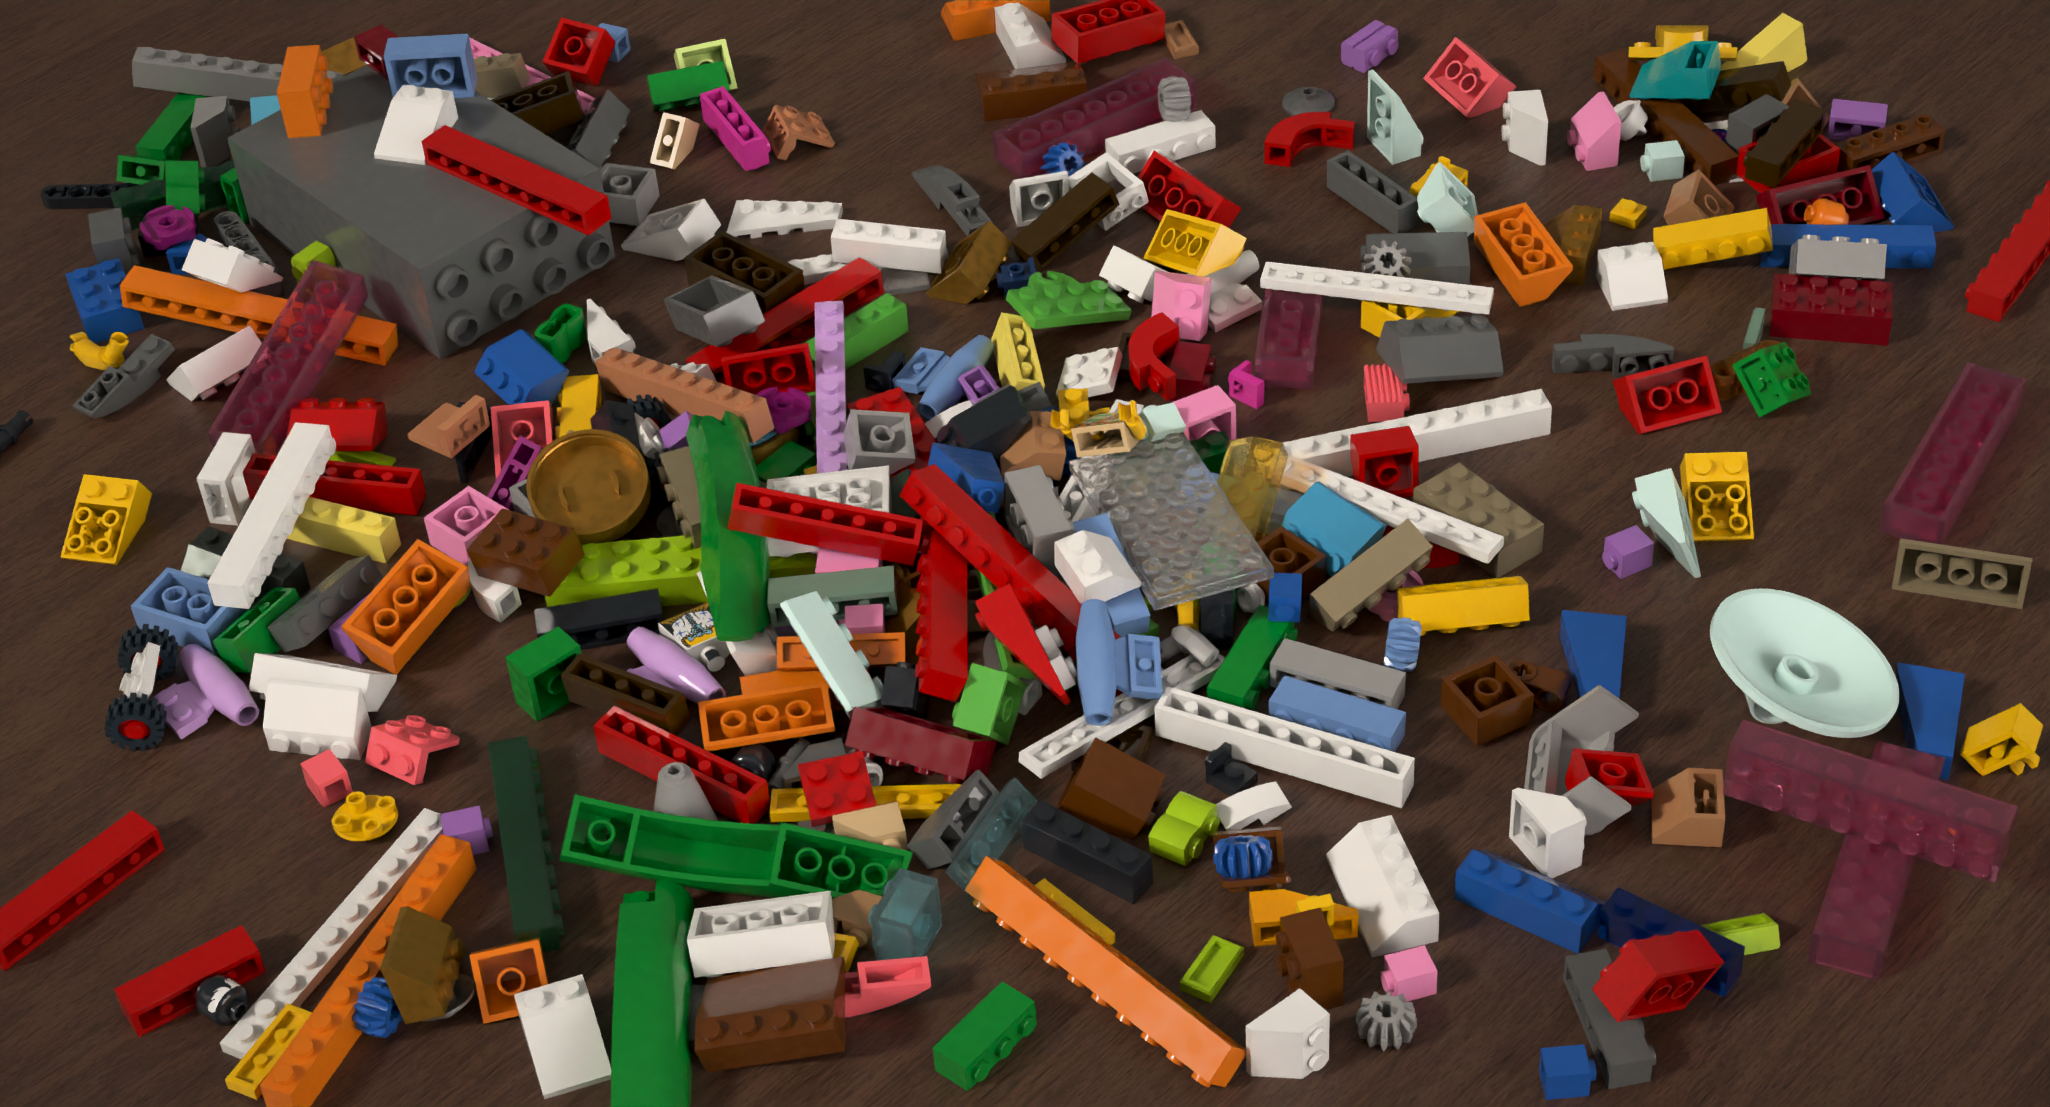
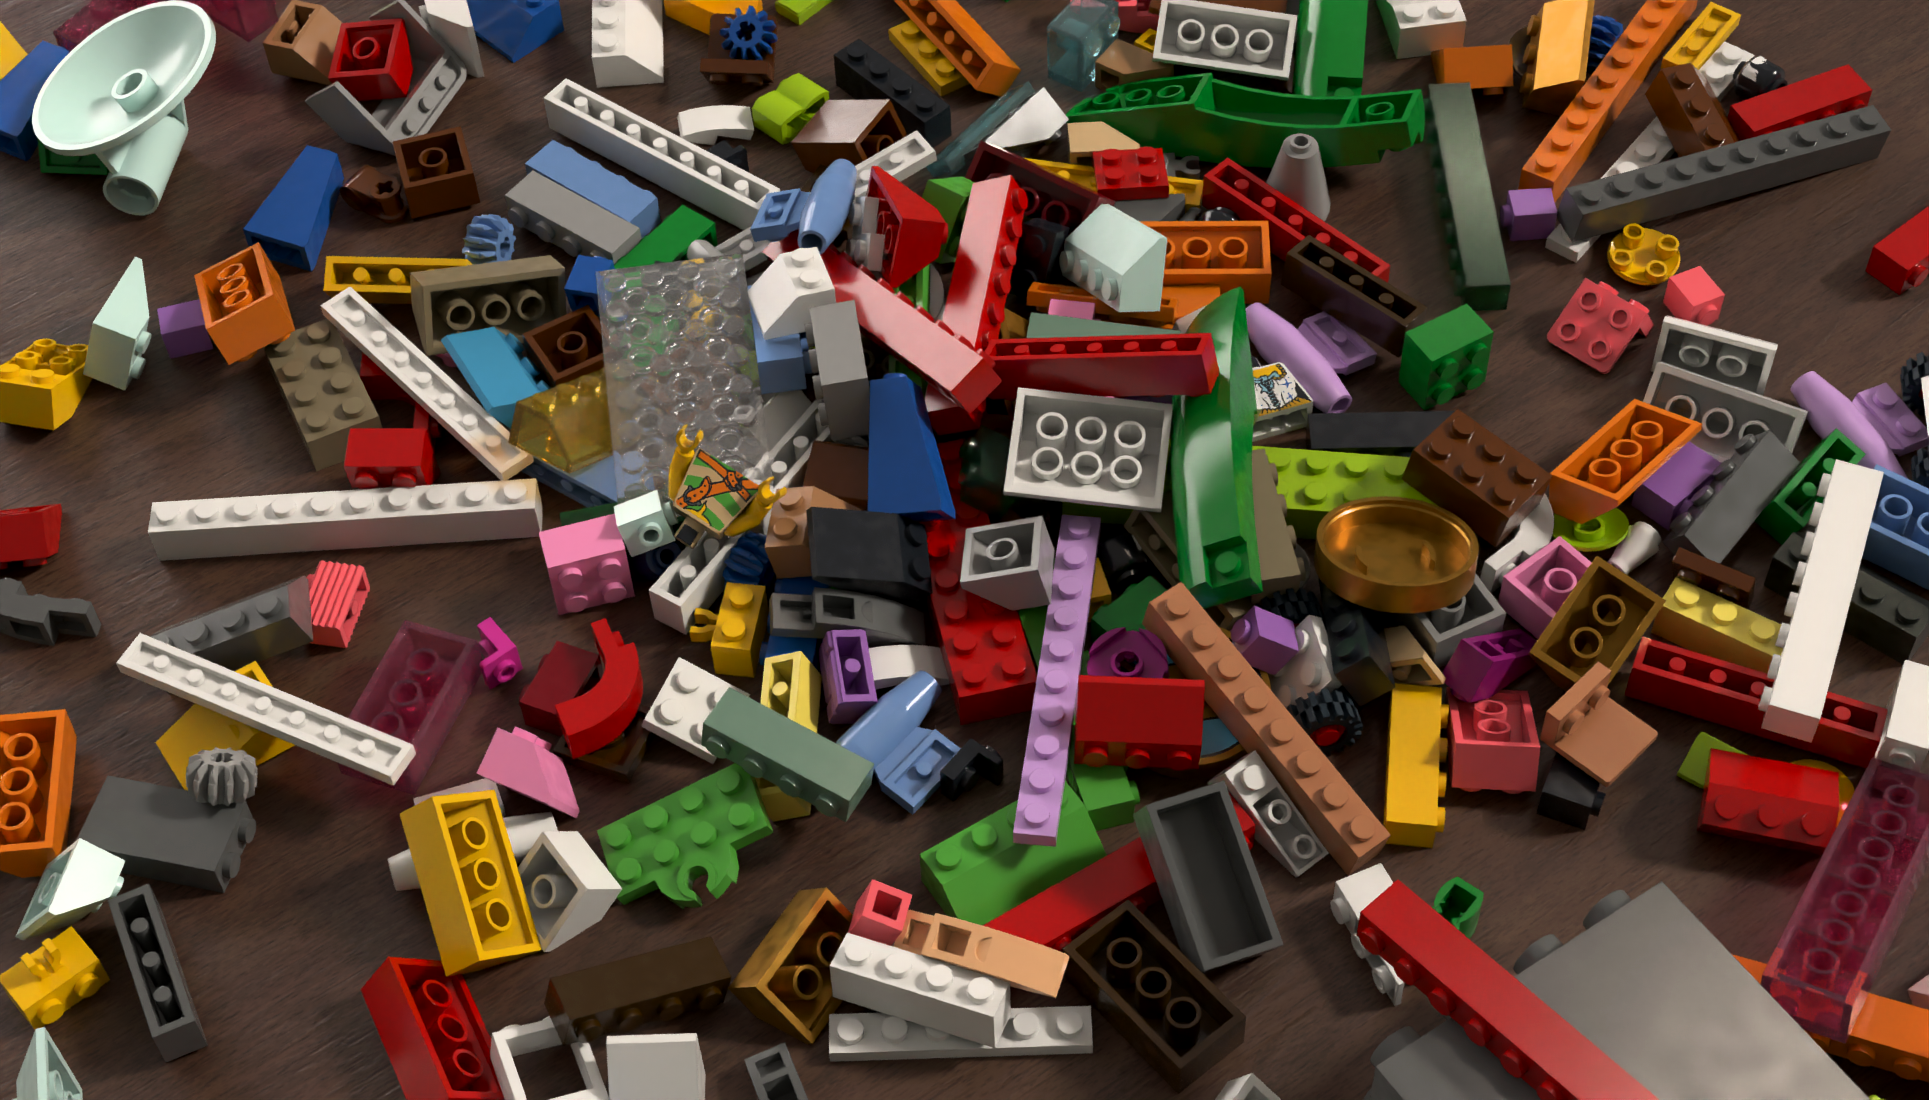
camera: 170 degrees left, 10 degrees up
blue slope [474,329,569,406] -> none
dark blue brick [996,257,1036,300] -> none
none -> orange brick [194,242,295,365]
none -> sand green brick [701,687,874,822]
none -> coral brick [848,879,912,946]
none -> light nougat slope [893,909,1070,998]
none -> pearl gold slope [1528,556,1666,692]
none -> dark grey brick [1557,105,1891,243]
none -> reddish brown slope [1645,63,1741,157]
none -> reddish brown plate [1672,547,1756,609]

